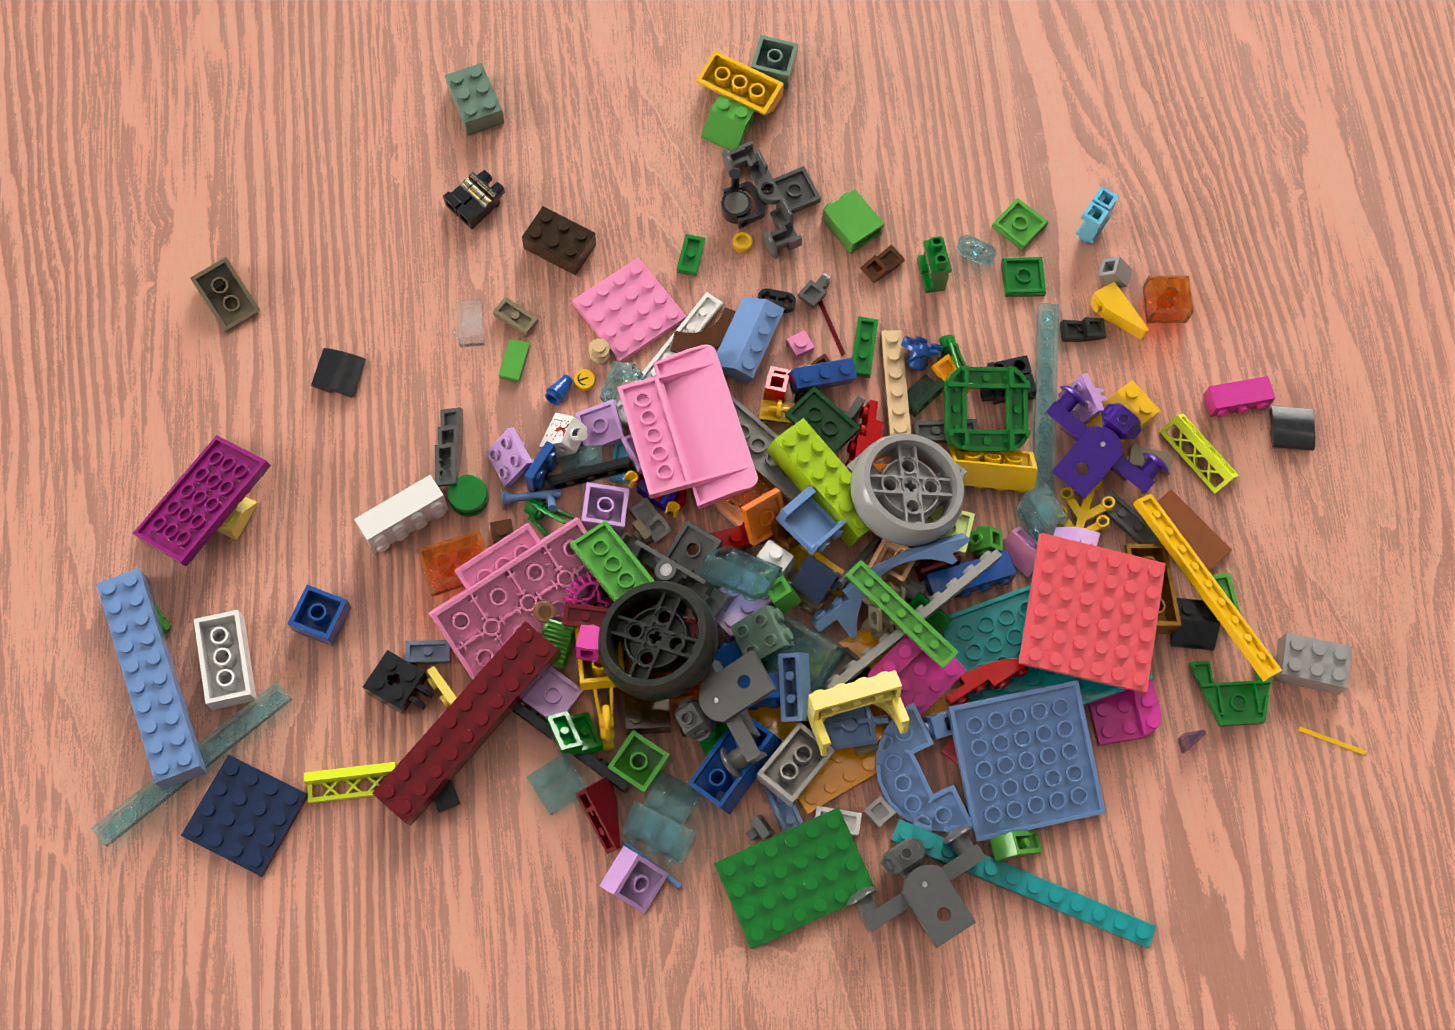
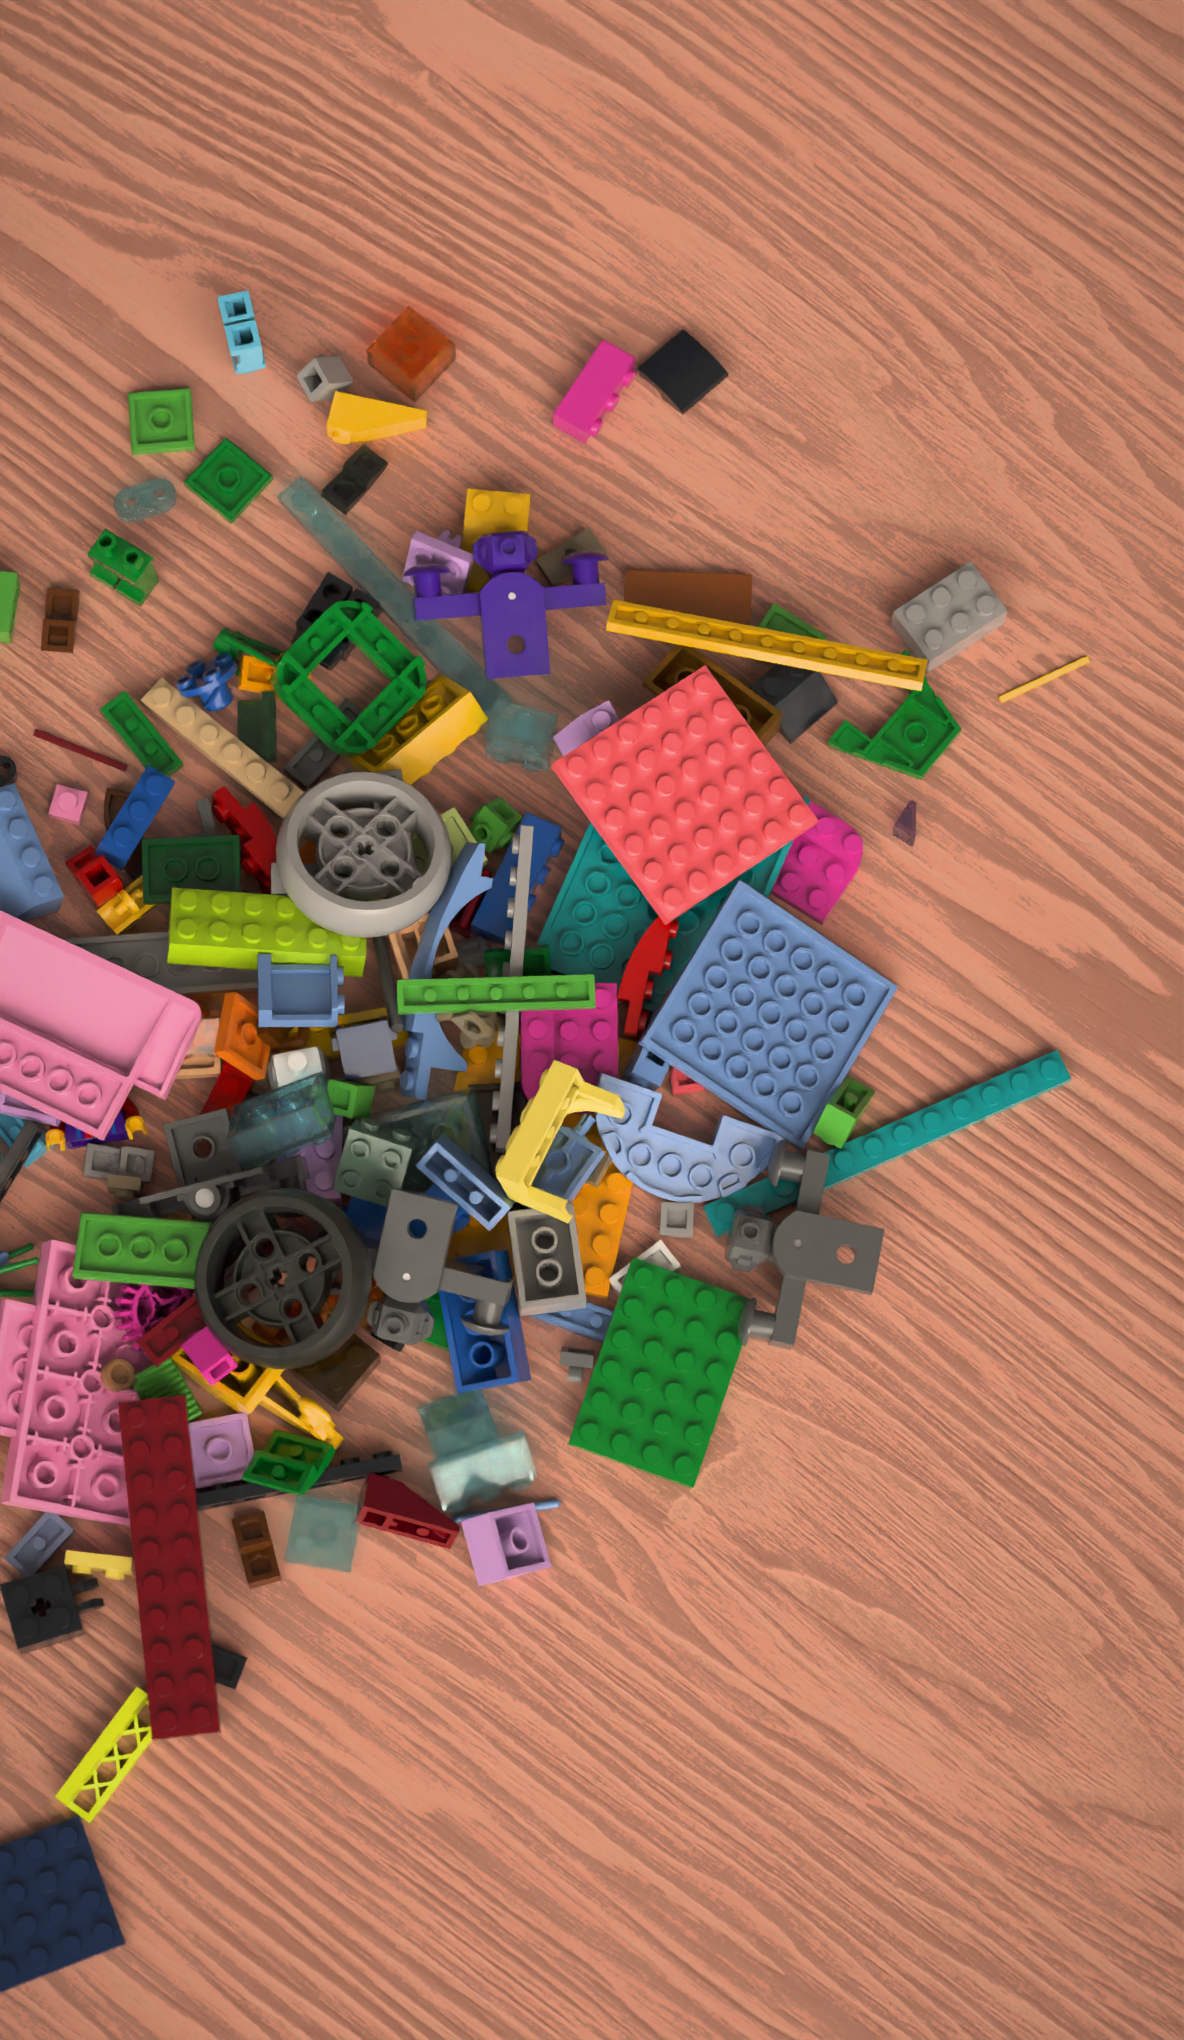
camera: 45 degrees left, 5 degrees up
lavender brick [581,482,629,538] -> none
bright green slope [607,730,672,793] -> none
dark grey plate [798,273,831,309] -> none
bright pink panel [1003,526,1038,577] -> none
yellow plant [1055,479,1115,532] -> none
dark grey plate [1103,491,1158,544] -> none
neon yellow fence [1159,414,1239,494] -> none
none -> reddish brown slope [232,1511,282,1589]

